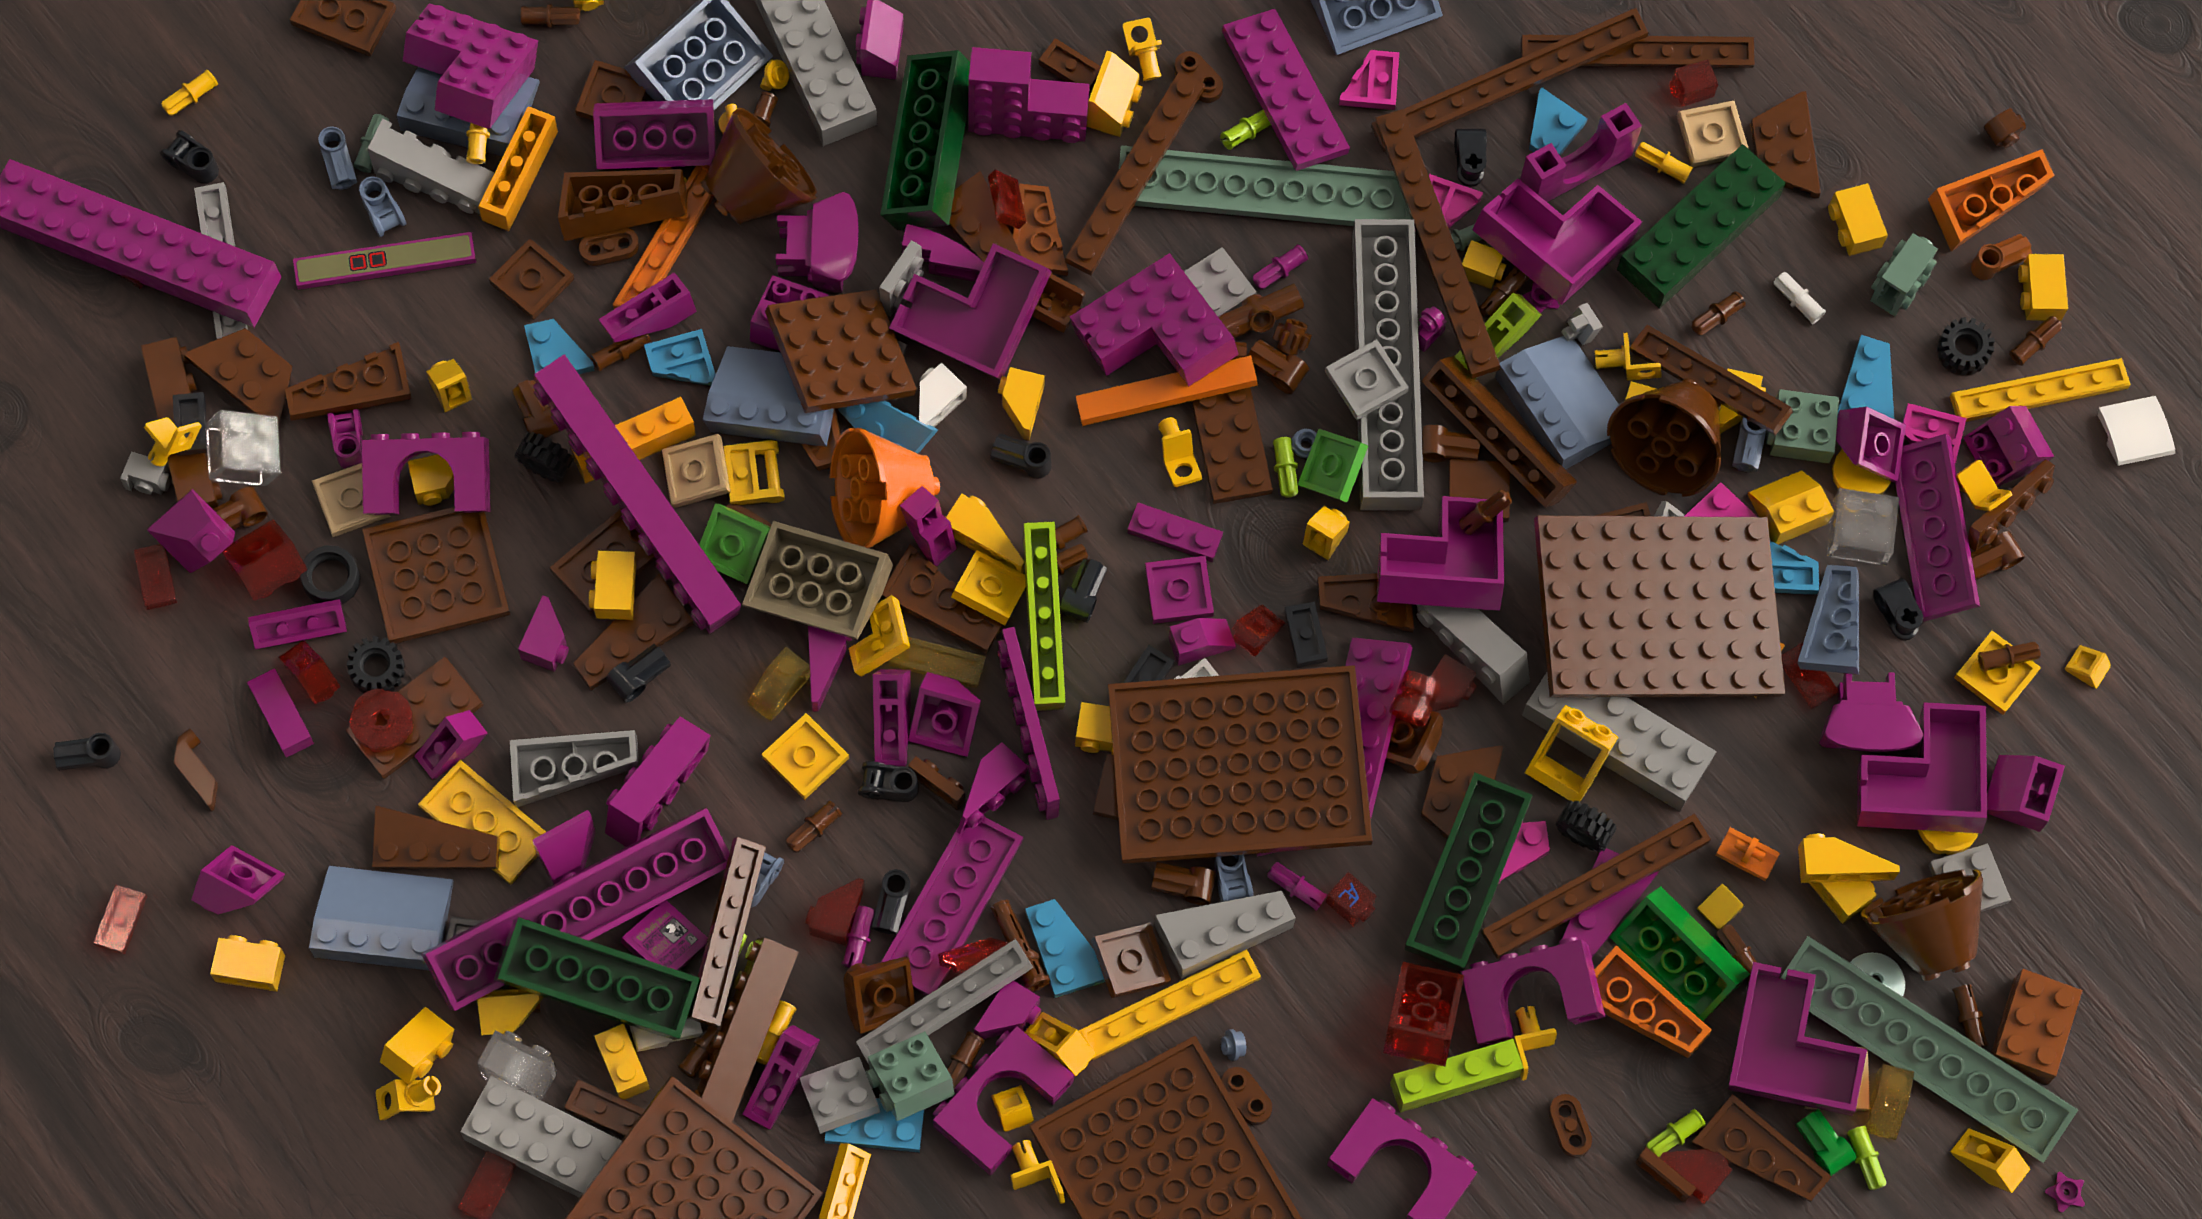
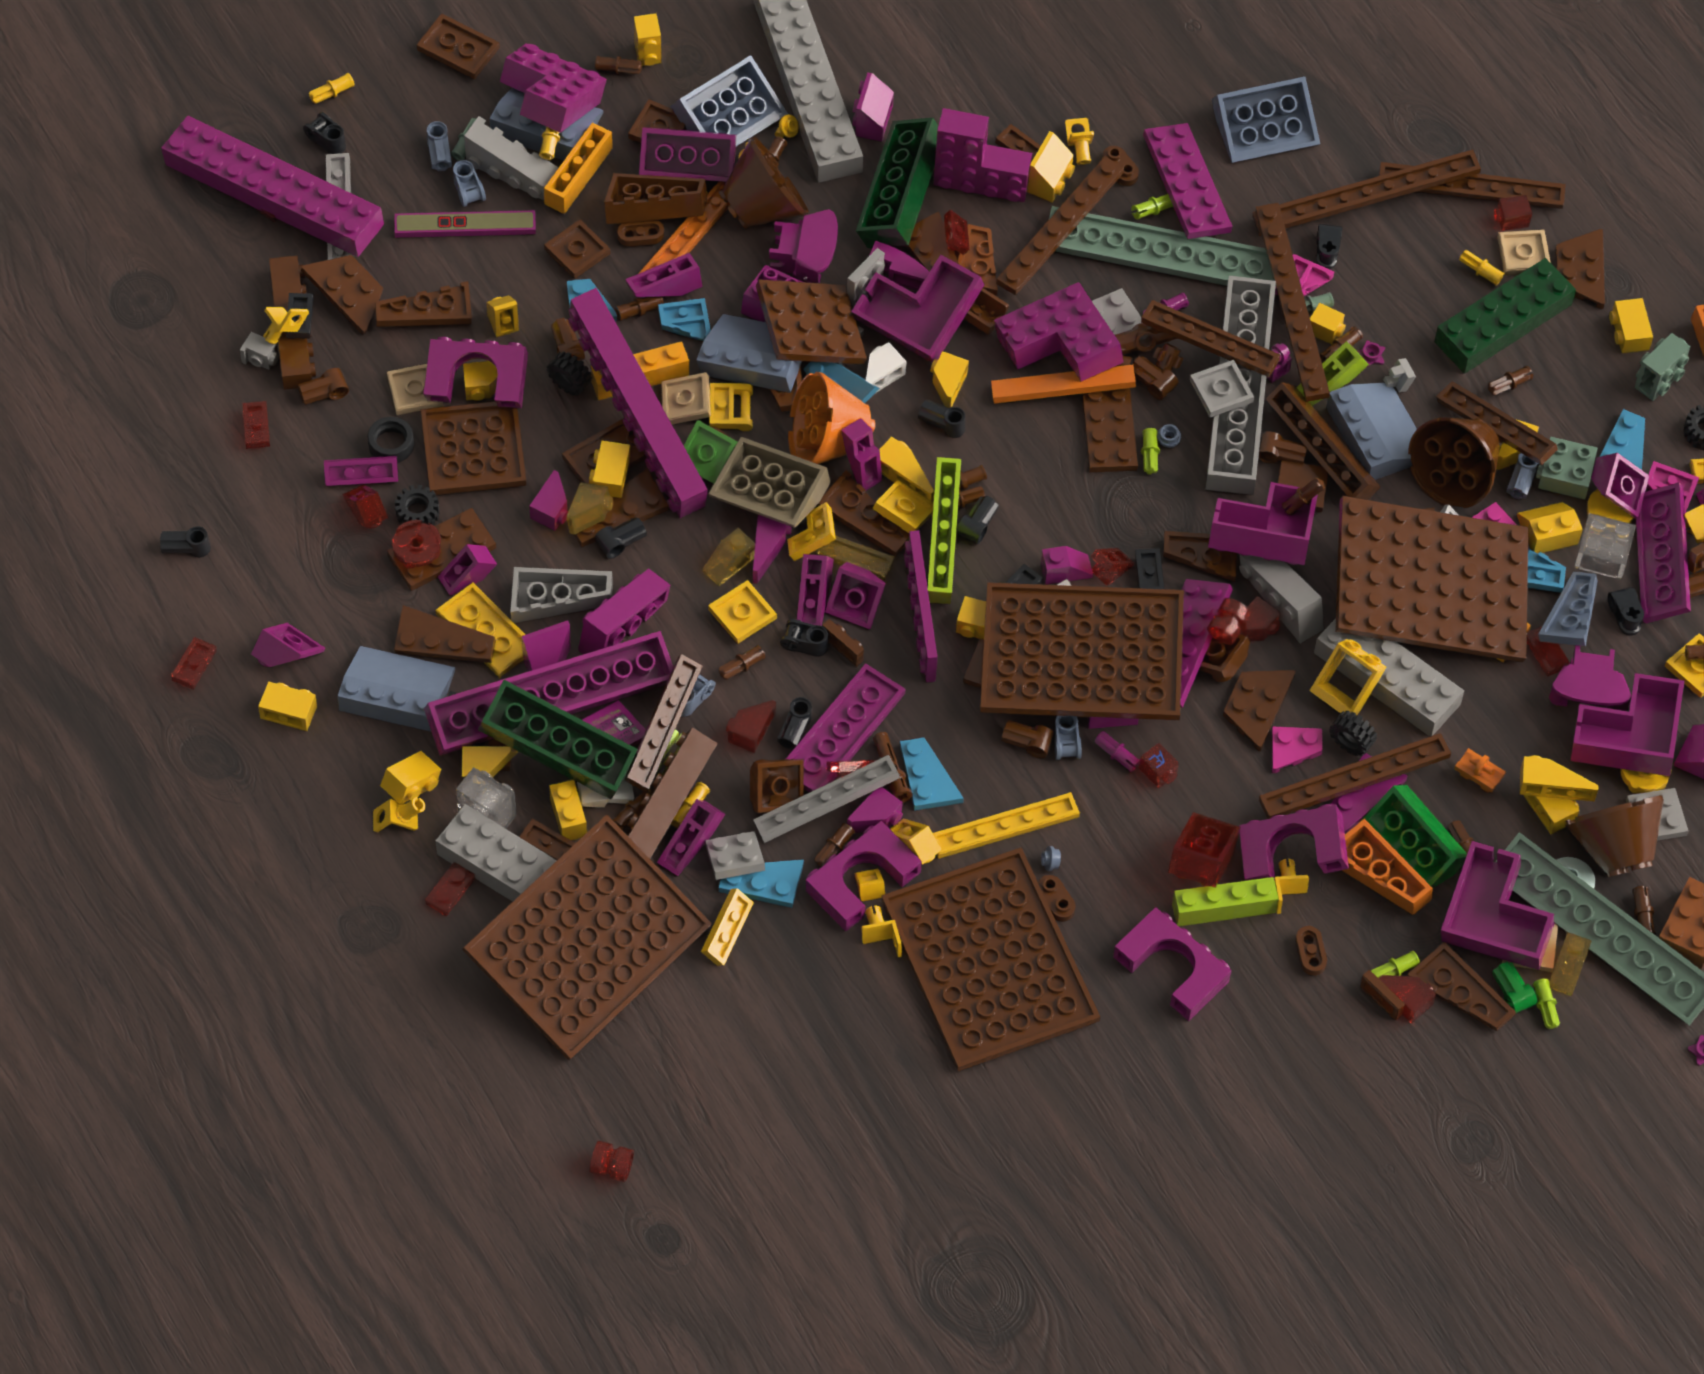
camera: 10 degrees right, 10 degrees down
magenta slope [147,489,235,573] -> none
reddish brown piece [174,728,218,812] -> none
clear brick [207,410,281,486] -> none
clear red brick [221,519,308,601] -> none
magenta slope [247,668,314,758] -> none
magenta piece [328,409,363,469] -> none
magenta axle [841,906,875,968] -> none
sand green brick [866,1031,955,1121] -> none
magenta slope [957,742,1029,834] -> none
plate [1091,923,1171,999] -> none
magenta plate [1127,503,1223,562] -> none
magenta plate [1145,556,1214,624] -> none
light grey wedge [1154,891,1296,980] -> none
yellow bracket [1158,417,1202,487] -> none
bright green plate [1298,429,1368,502] -> none
yellow slope [1303,506,1350,560] -> none
dark pink wing [1339,50,1399,110] -> none
dark green brick [1405,772,1533,973] -> none
magenta piece [1472,178,1642,305] -> none
magenta arch [1520,103,1642,202] -> none
dark azure wing [1529,88,1588,155] -> none
yellow bracket [1595,333,1662,381] -> none
yellow slope [1697,884,1744,930] -> none
white axle [1773,272,1826,325] -> none
yellow slope [1950,1128,2030,1193] -> none
none -> clear yellow slope [567,483,613,534]
none -> reddish brown plate [1141,300,1280,377]

